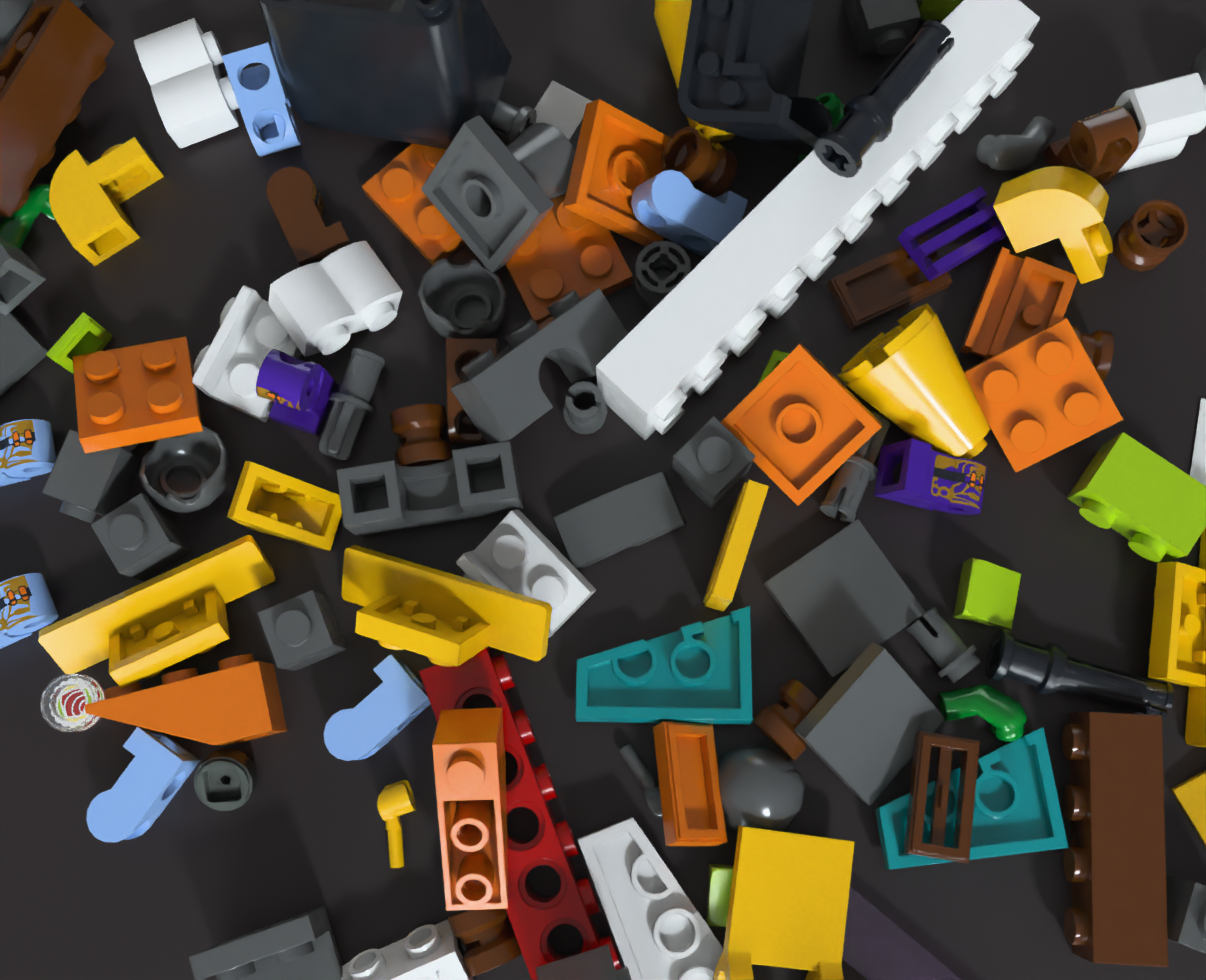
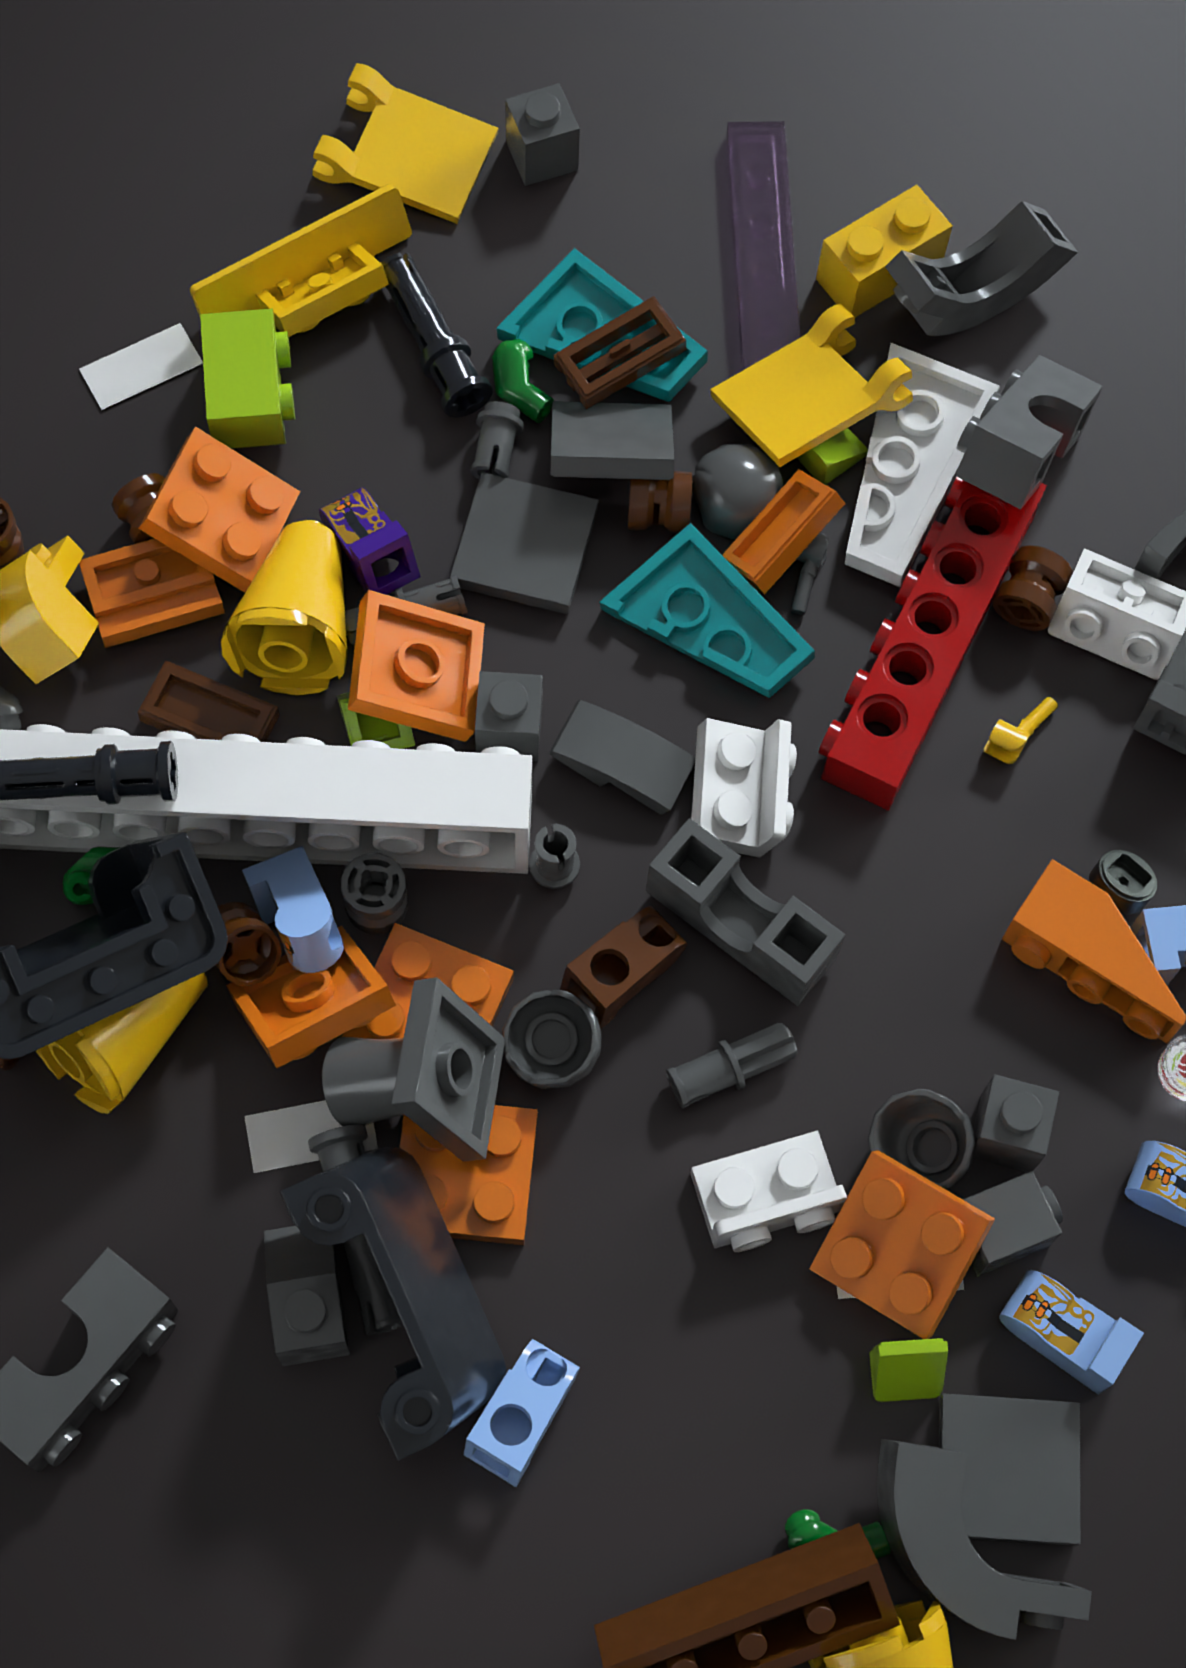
camera: 140 degrees left, 10 degrees down
yellow bracket [38,535,275,689] -> none
yellow brick [49,137,164,266] -> none
white brick [134,18,239,149] -> none
yellow slope [227,461,342,551] -> none
dark purple leg [256,349,339,436] -> none
dark grey brick [257,590,348,671] -> none
reddish brown leg [266,166,352,267] -> none
white brick [268,241,403,357] -> none
light blue leg [324,654,431,761] -> none
yellow bracket [341,545,552,667] -> none
reddish brown wheel [390,404,453,467] -> none
orange slope [432,708,508,911] -> none
dark grey arch [450,288,628,444] -> none
yellow tile [703,480,769,612] -> none
dark purple tile [897,186,1007,282] -> none
lime slope [953,558,1021,630] -> none
reddish brown brick [1062,712,1168,967] -> none

